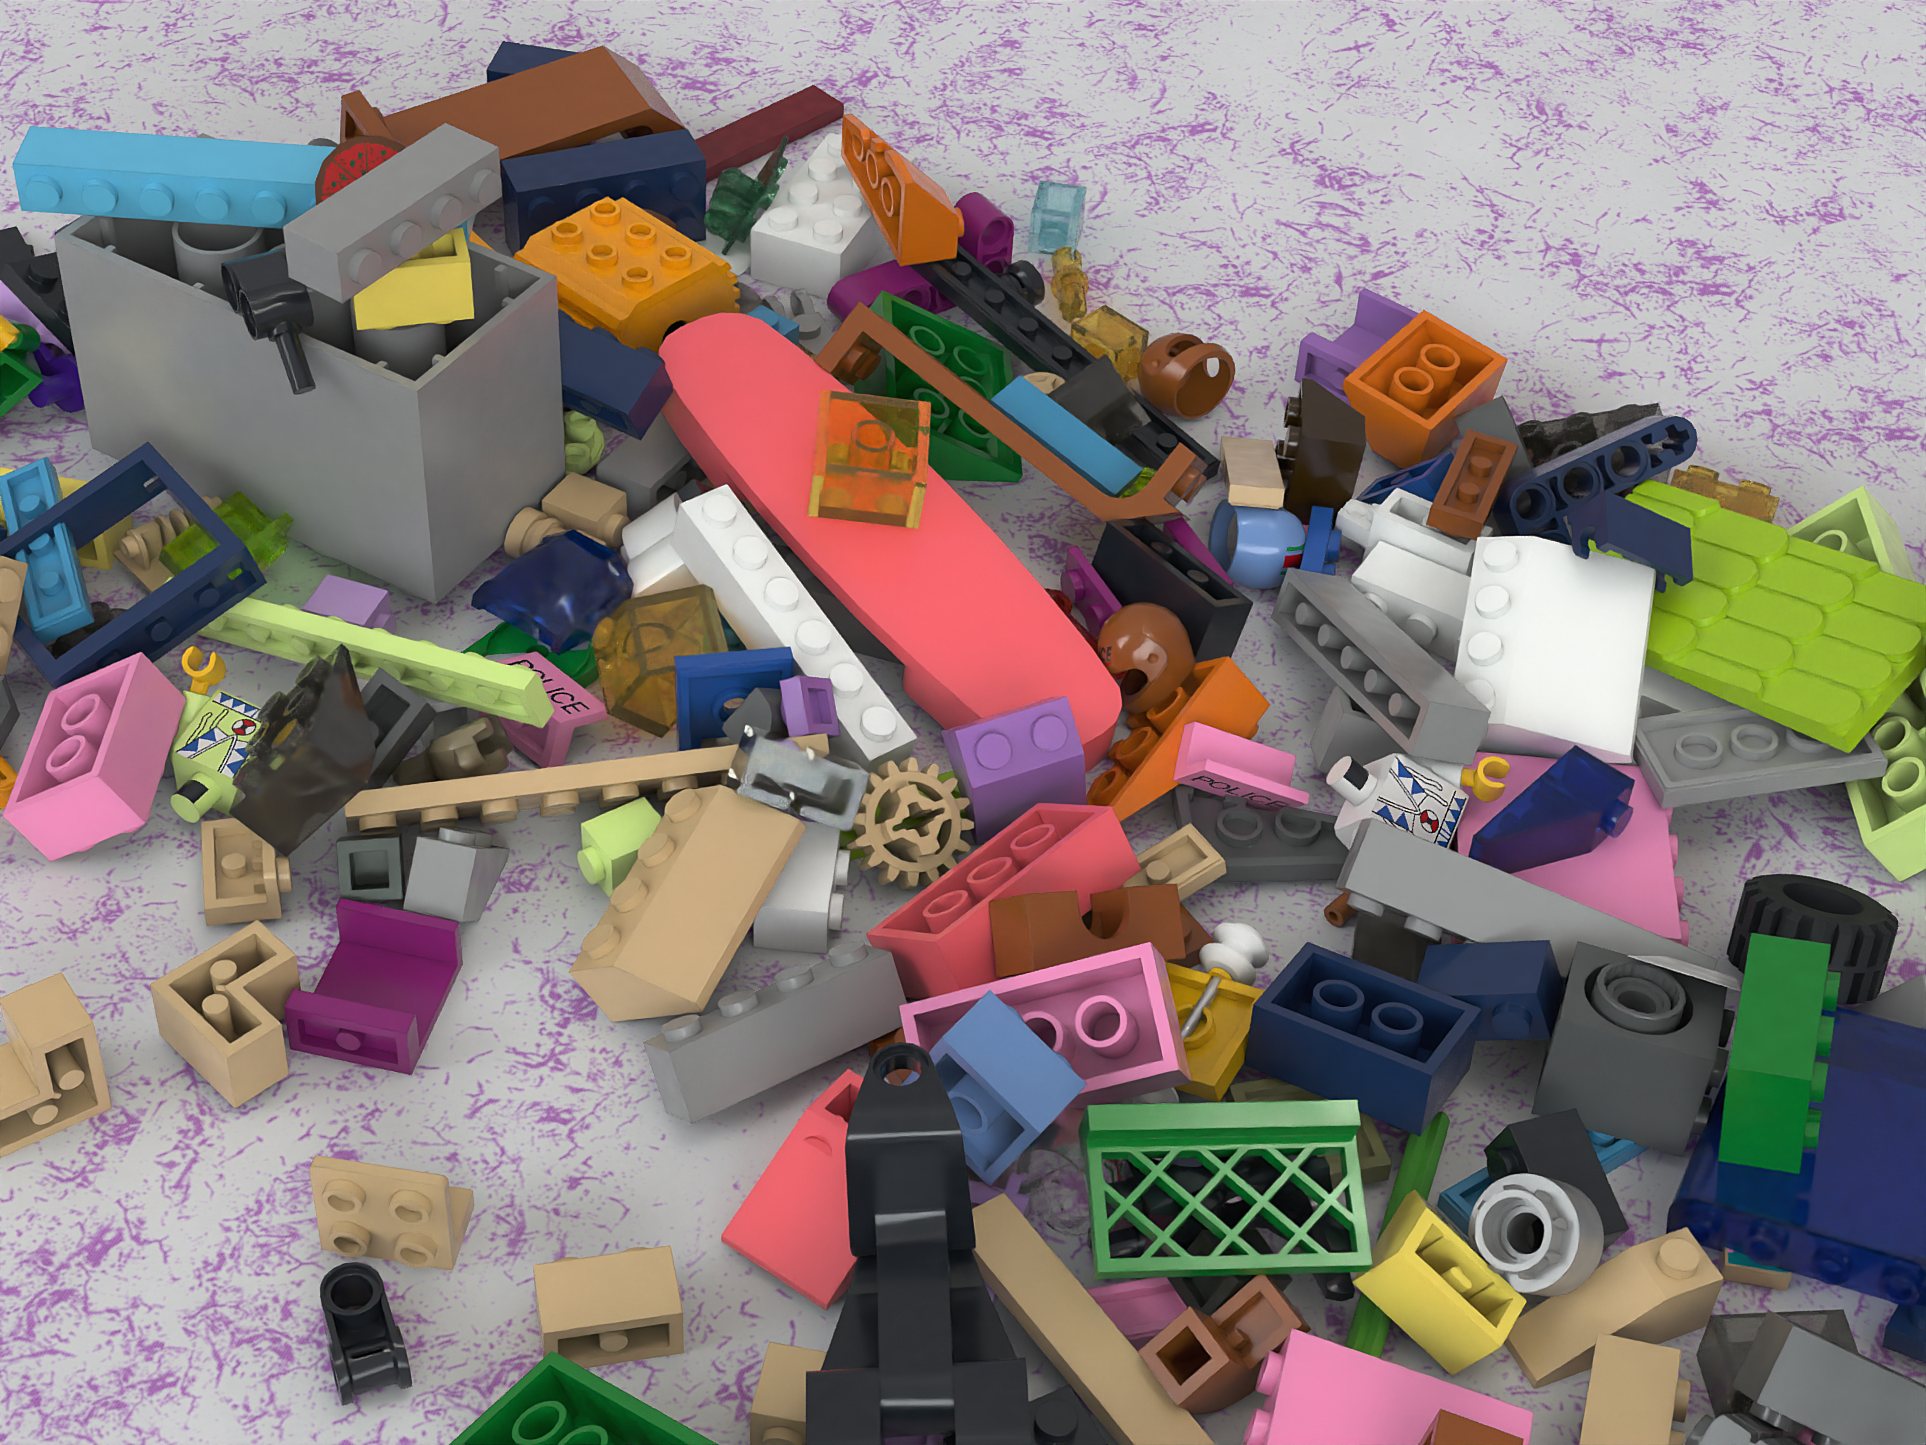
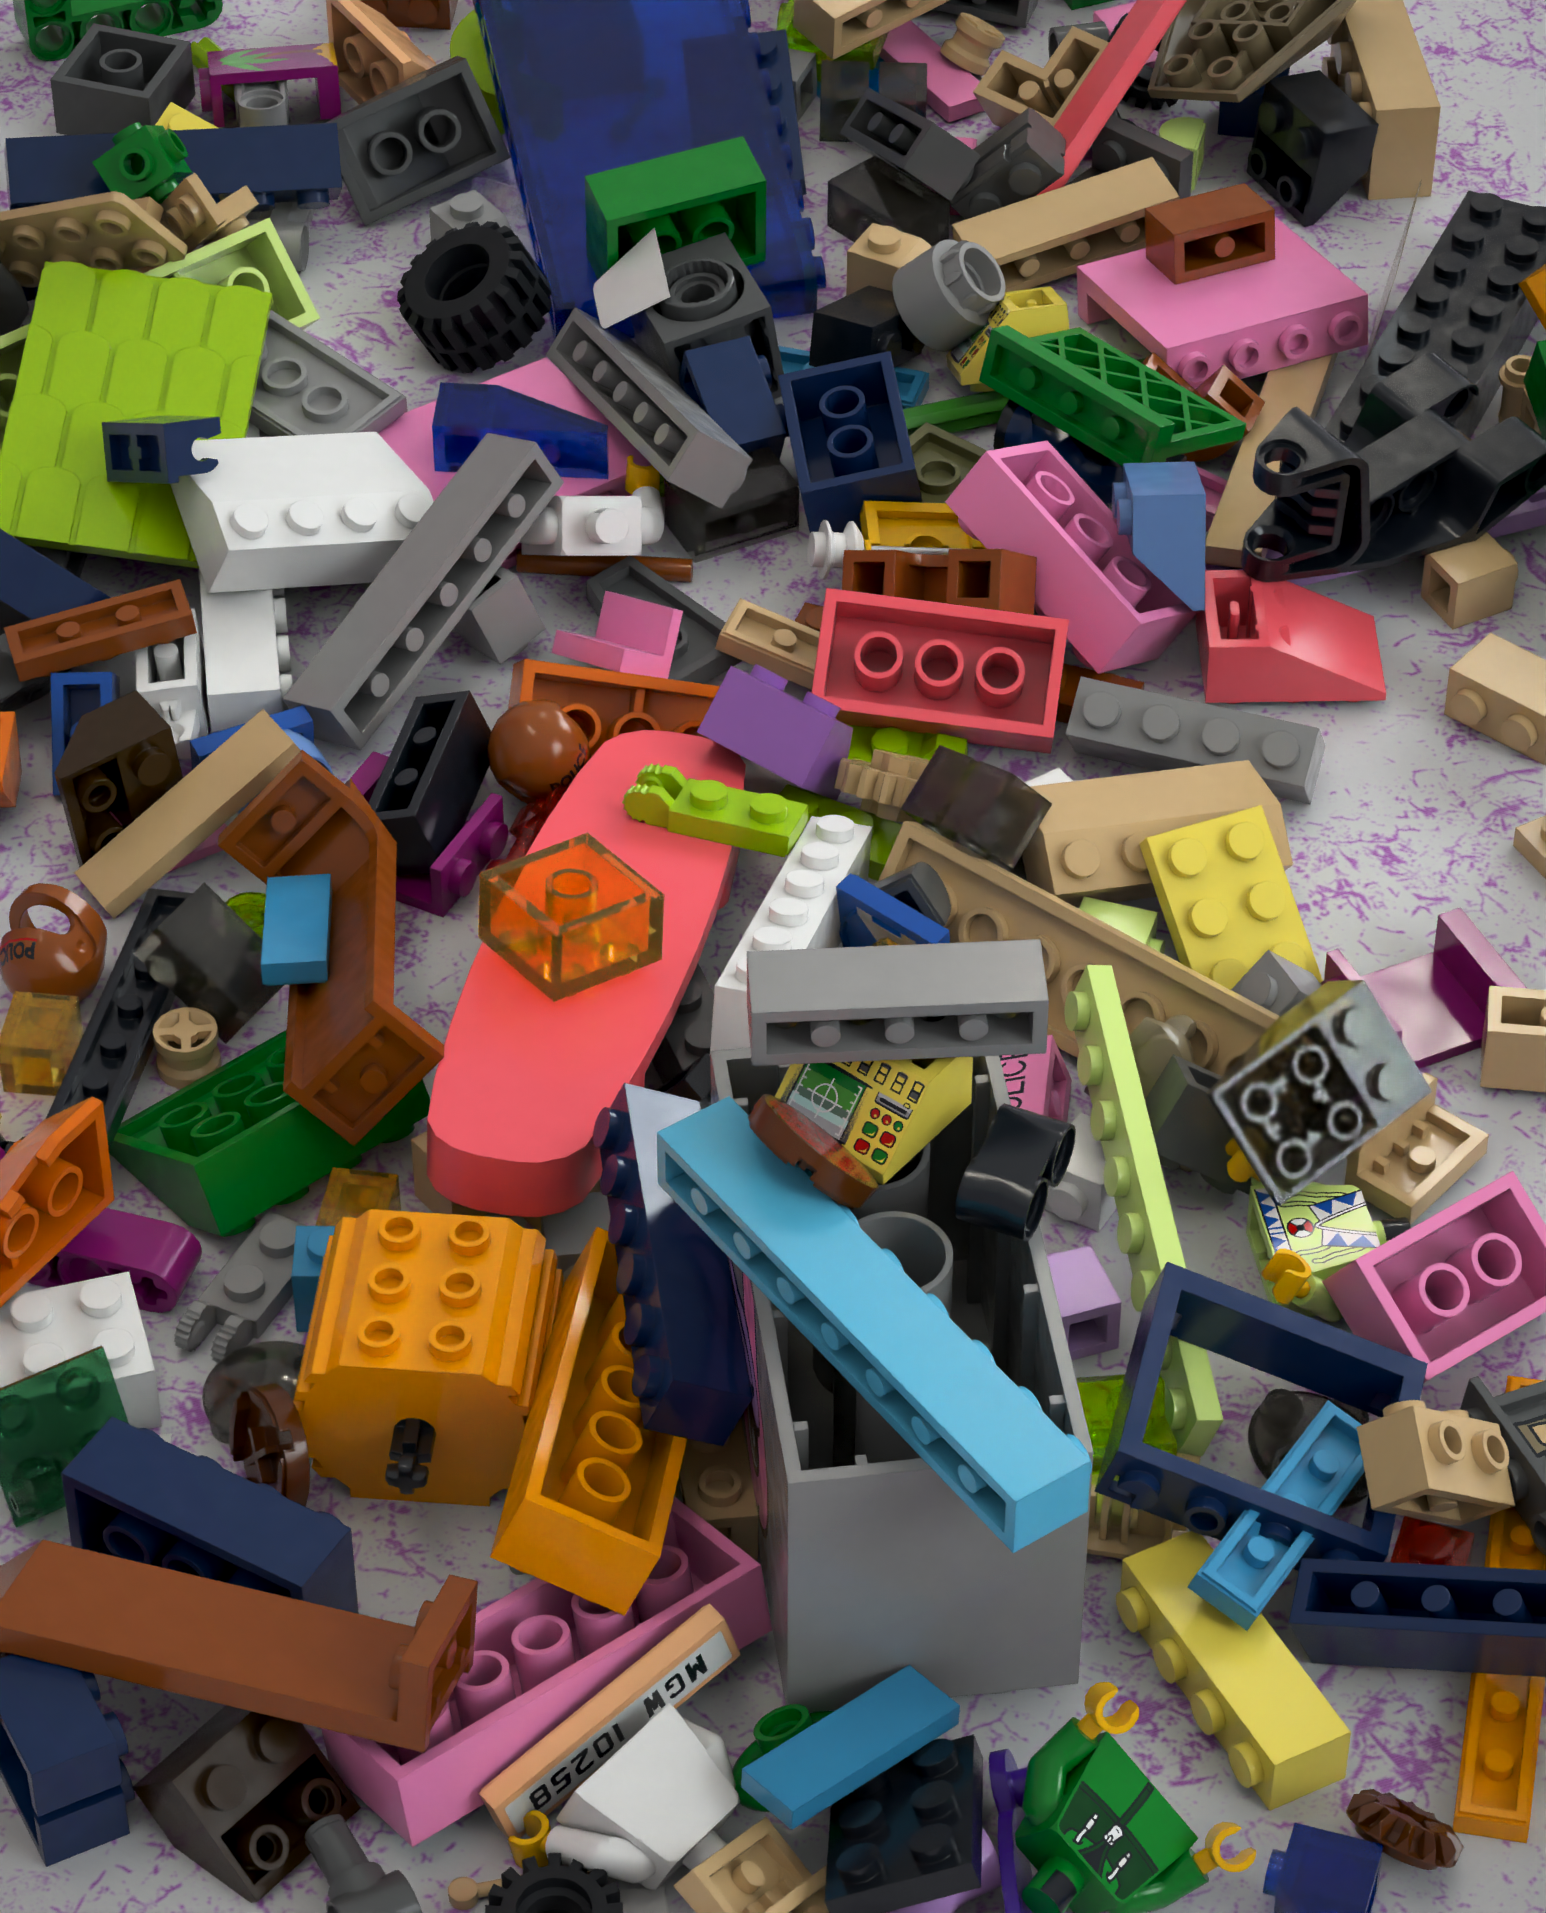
camera: 125 degrees left, 0 degrees up
medium lavender plate [779,676,841,739] -> none
none -> lime hinge [622,763,809,858]
none -> light yellow plate [1139,805,1323,990]

